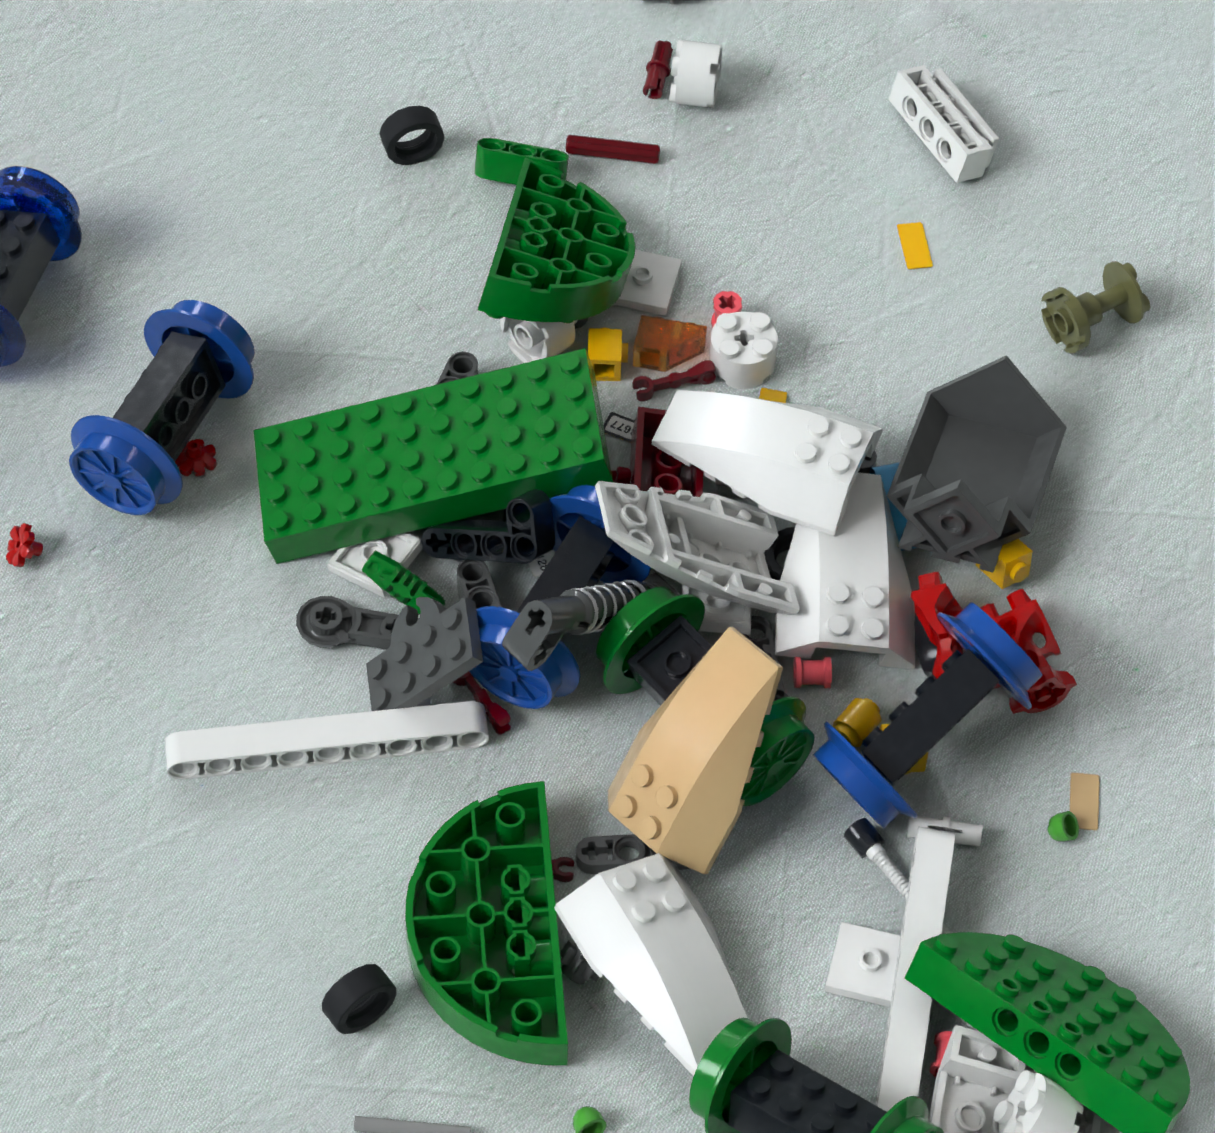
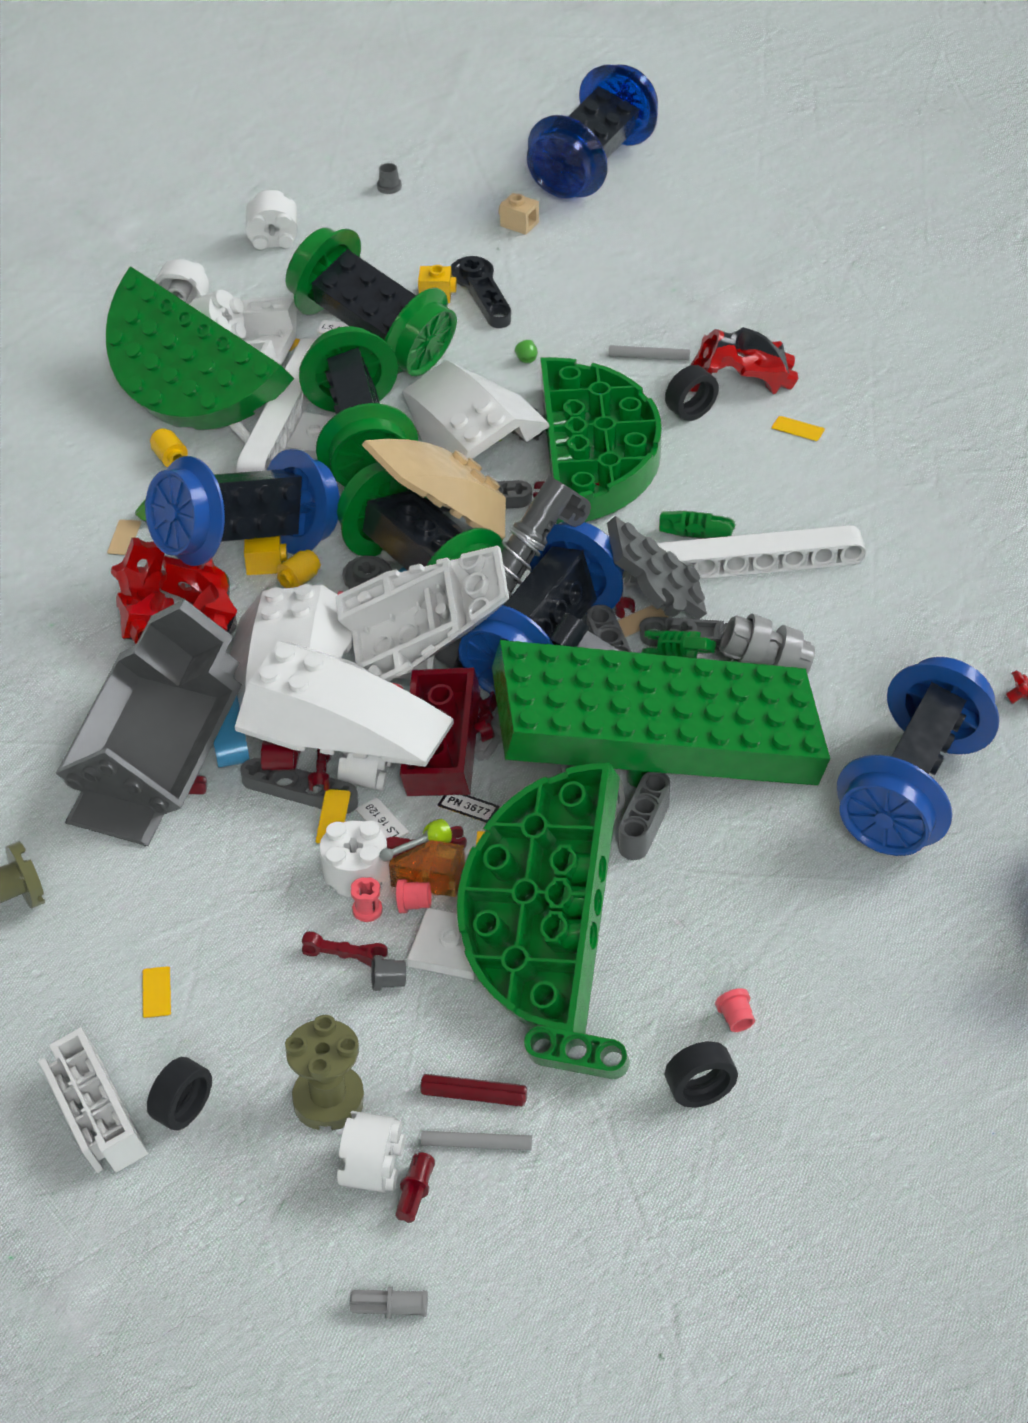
camera: 175 degrees left, 10 degrees down
none -> black tyre [147,1056,212,1131]
none -> yellow brick [150,428,188,467]
none -> olive piece [285,1014,365,1130]
none -> green brick [299,326,418,487]
none -> dark red piece [301,931,388,967]
none -> dark grey piece [371,956,406,991]
none -> hinge [380,819,452,862]
none -> coral piece [396,879,432,914]
none -> light grey bar [421,1131,532,1150]
none -> green hinge [659,510,736,539]
none -> red hips [690,327,799,394]
none -> coral piece [715,988,755,1032]
none -> light grey piece [720,613,815,674]
none -> yellow sticker [771,416,825,441]

